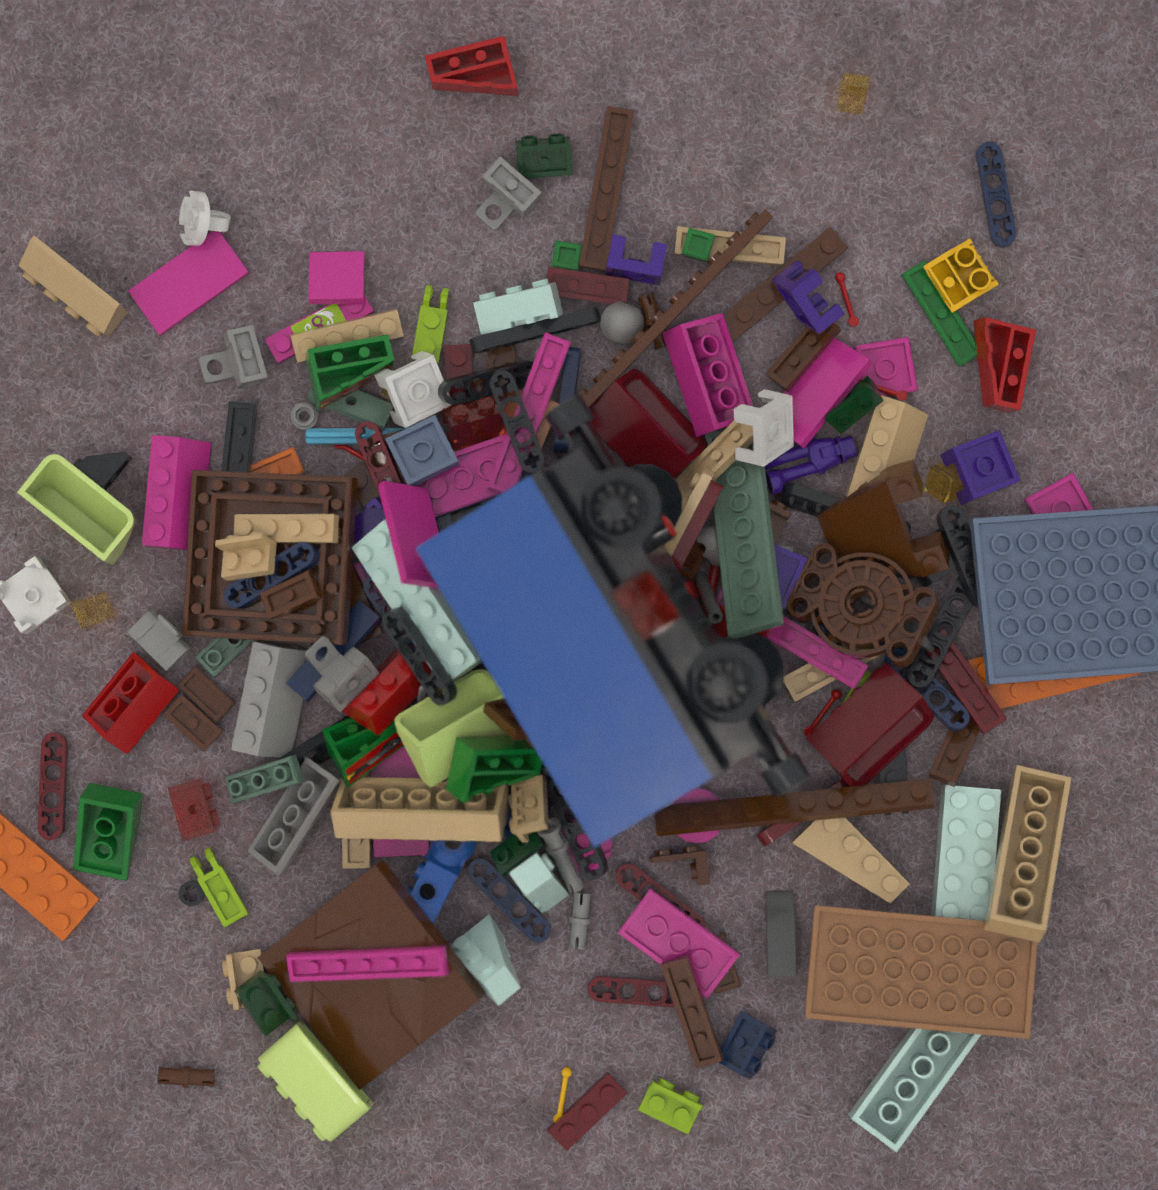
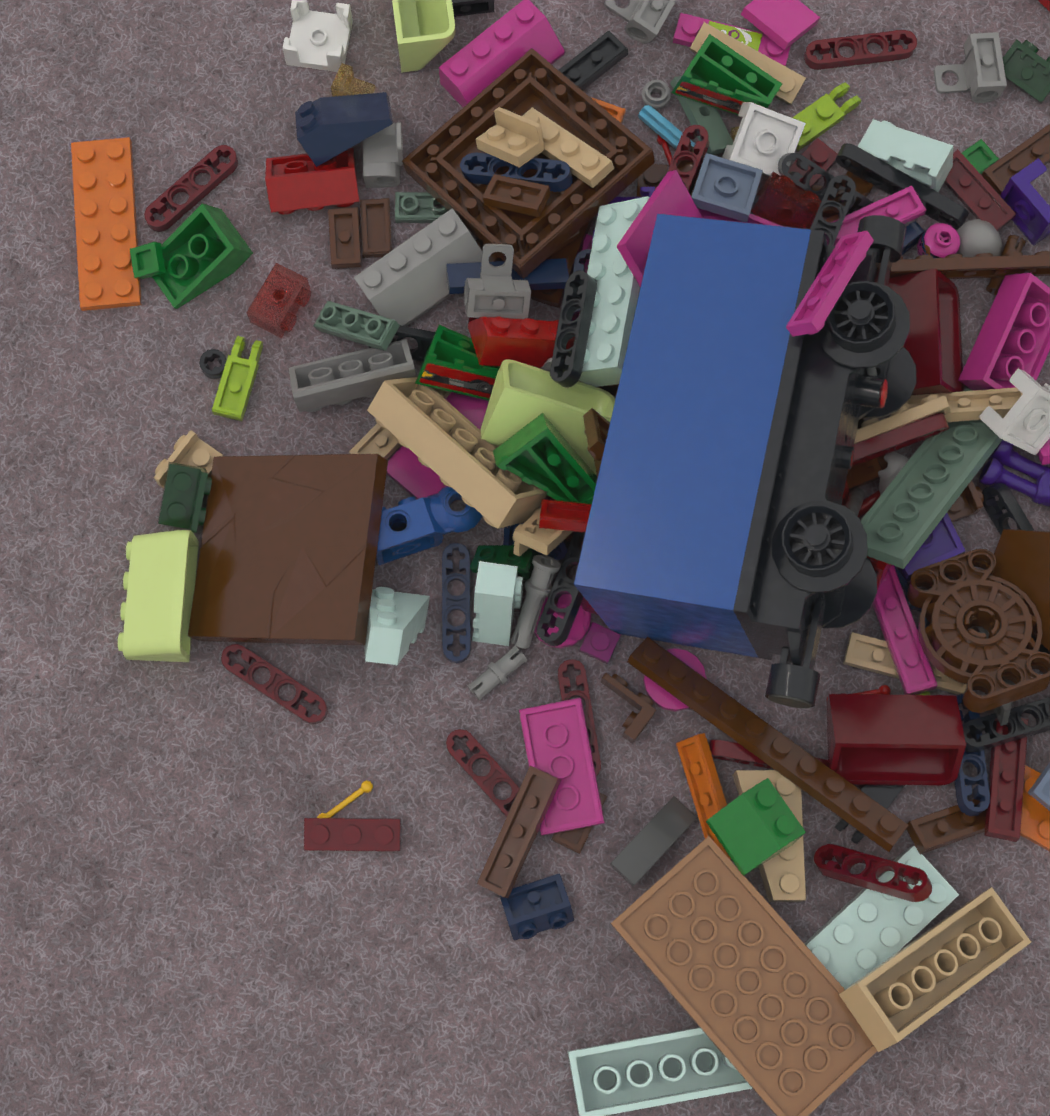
camera: 45 degrees right, 10 degrees down
reddish brown pin [158,1066,215,1088] -> none
dark pink tile [286,946,449,982] -> none
clear red brick [610,570,679,642] -> none
lime bracket [638,1078,703,1134] -> none
none -> green plate [130,242,166,280]
none -> dark red beam [221,644,328,724]
none -> dark blue slope [295,92,393,167]
none -> red tile [539,499,592,532]
none -> magenta plate [579,622,621,664]
none -> orange tile [676,733,732,860]
none -> green slope [706,778,806,876]
none -> dark pink plate [786,230,874,337]
none -> dark red beam [804,30,917,70]
none -> dark red beam [814,844,932,902]
none -> dark pink head [917,223,961,258]

